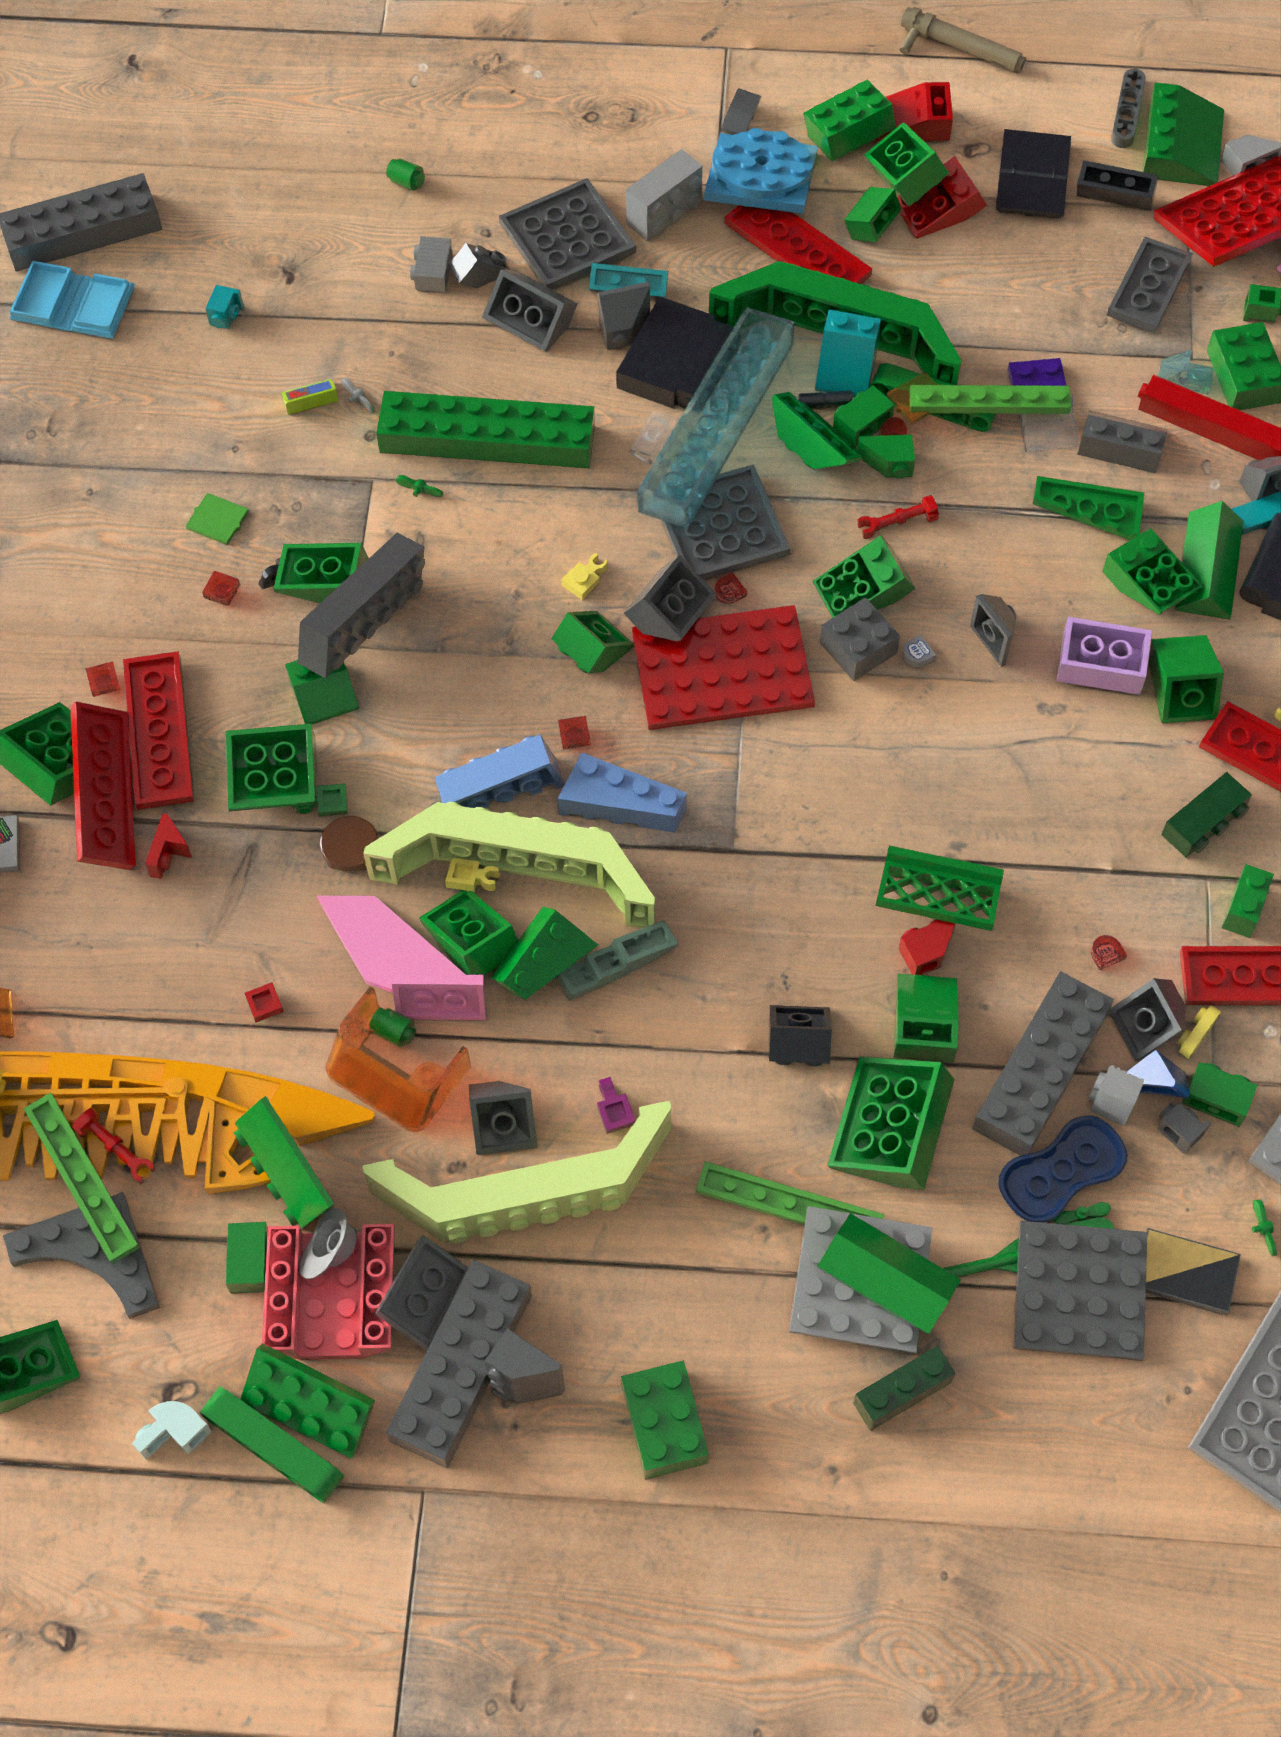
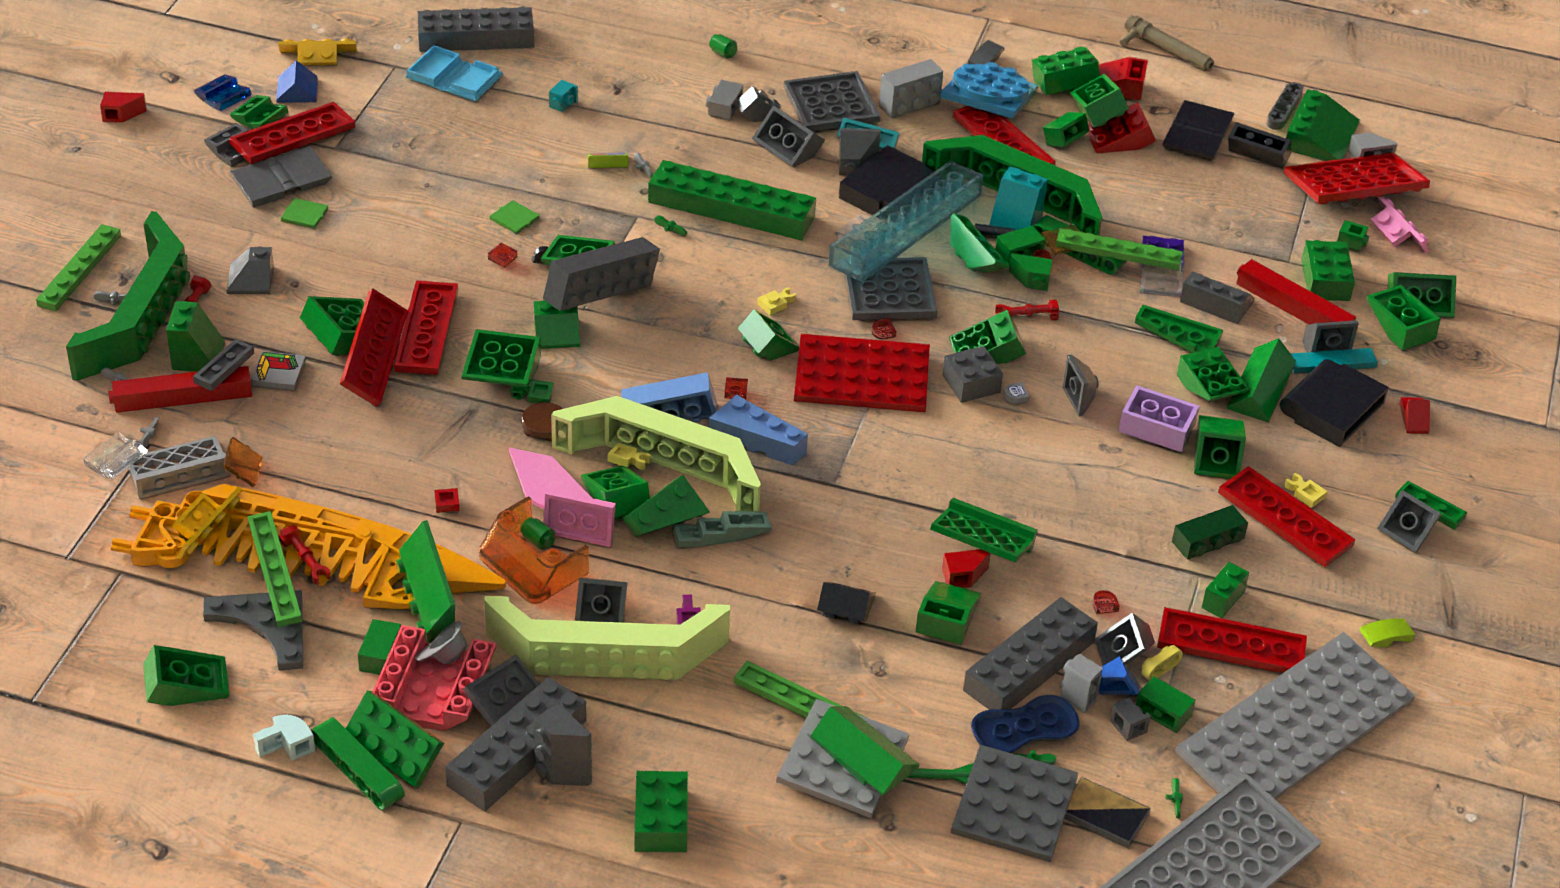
camera: 10 degrees right, 20 degrees down
clear red plate [85,661,121,697] -> none
red slope [145,813,192,879] -> none
dark grey slope [624,554,717,641] -> none
green slope [827,1057,955,1190] -> none
dark green brick [853,1346,955,1431] -> none
dark grey plate [1107,237,1193,333] -> none
clear light blue slope [1158,350,1214,395] -> none

